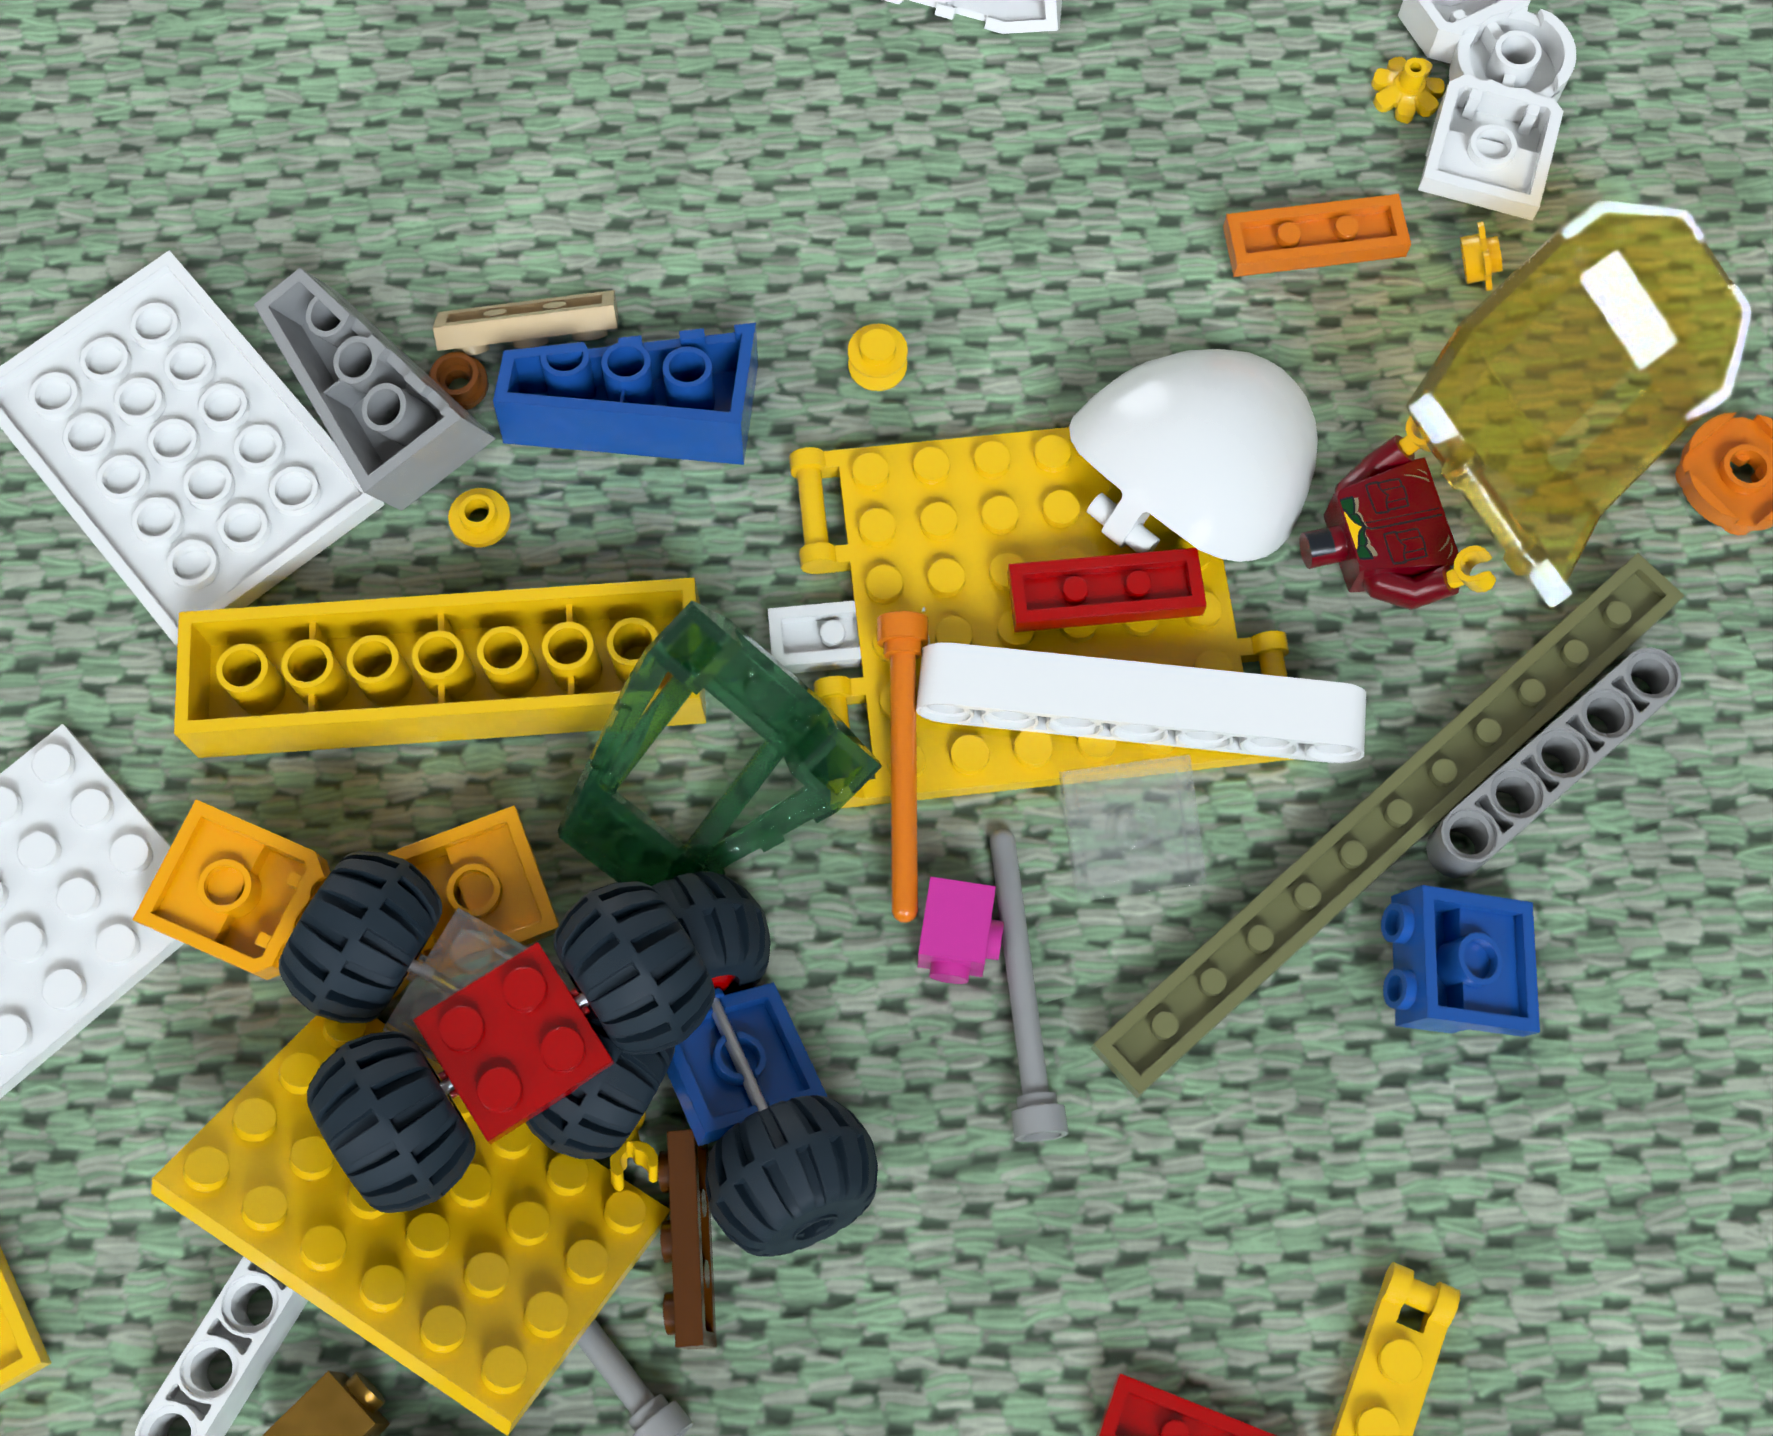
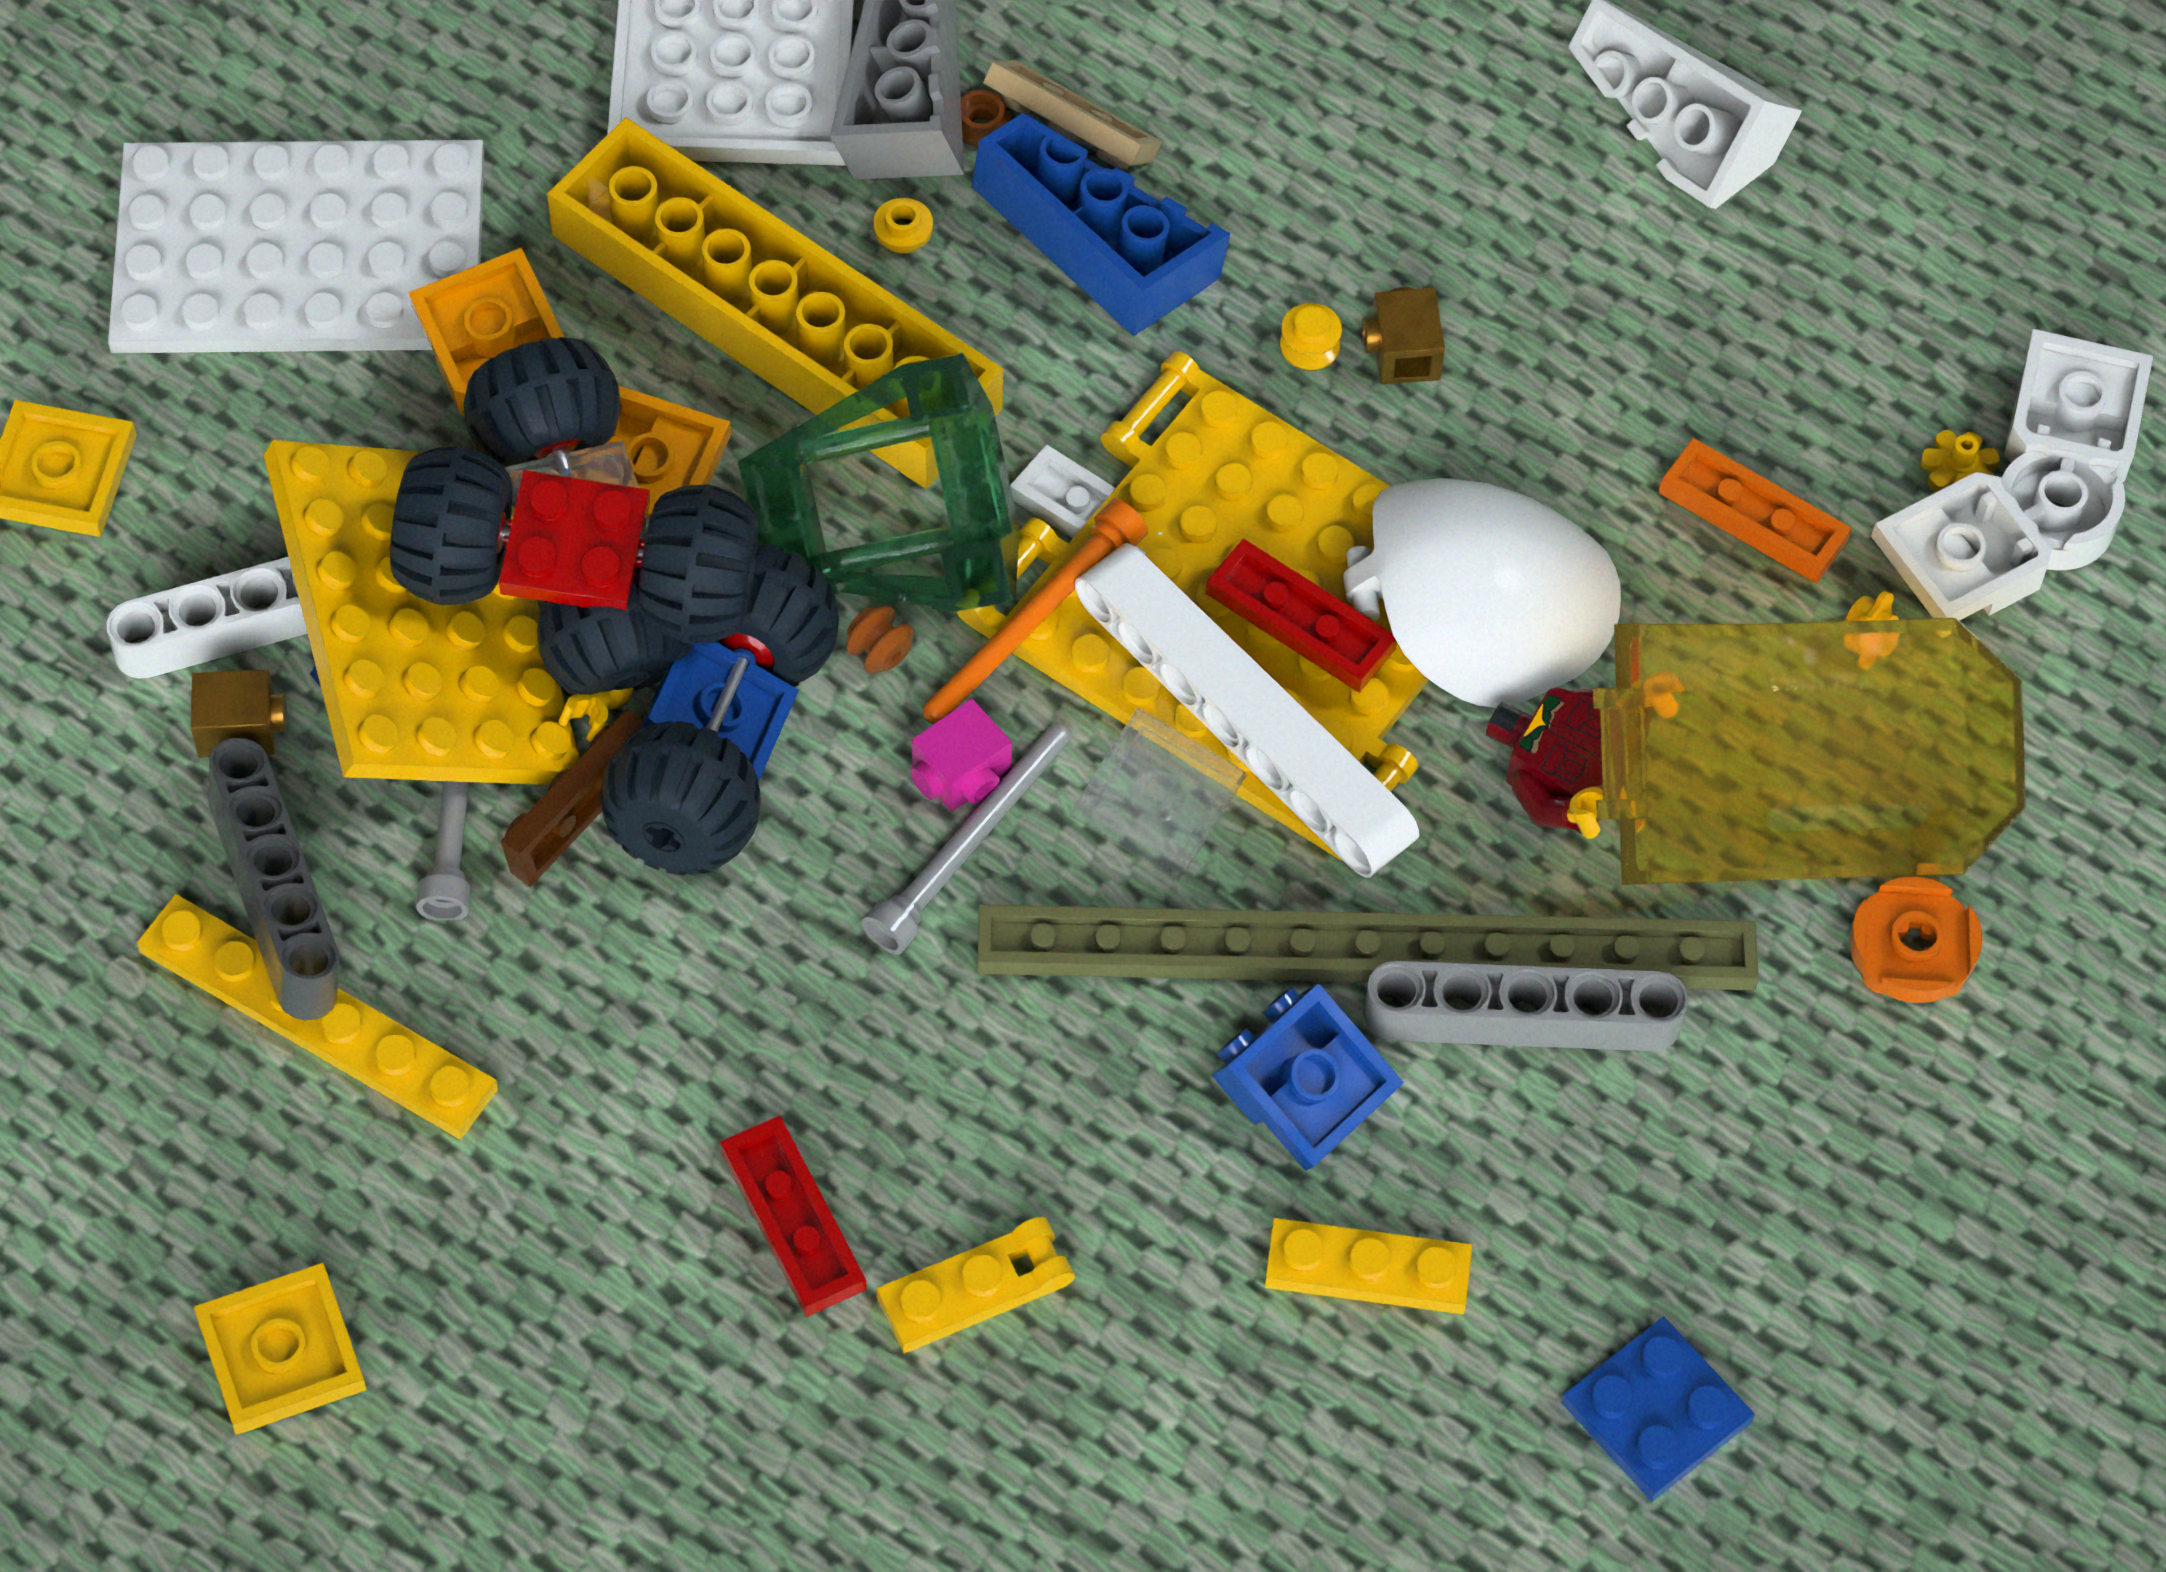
camera: 40 degrees right, 10 degrees down
none -> dark orange wheel [846,606,914,674]
none -> yellow plate [1265,1218,1473,1314]
none -> pearl gold brick [1362,287,1445,385]

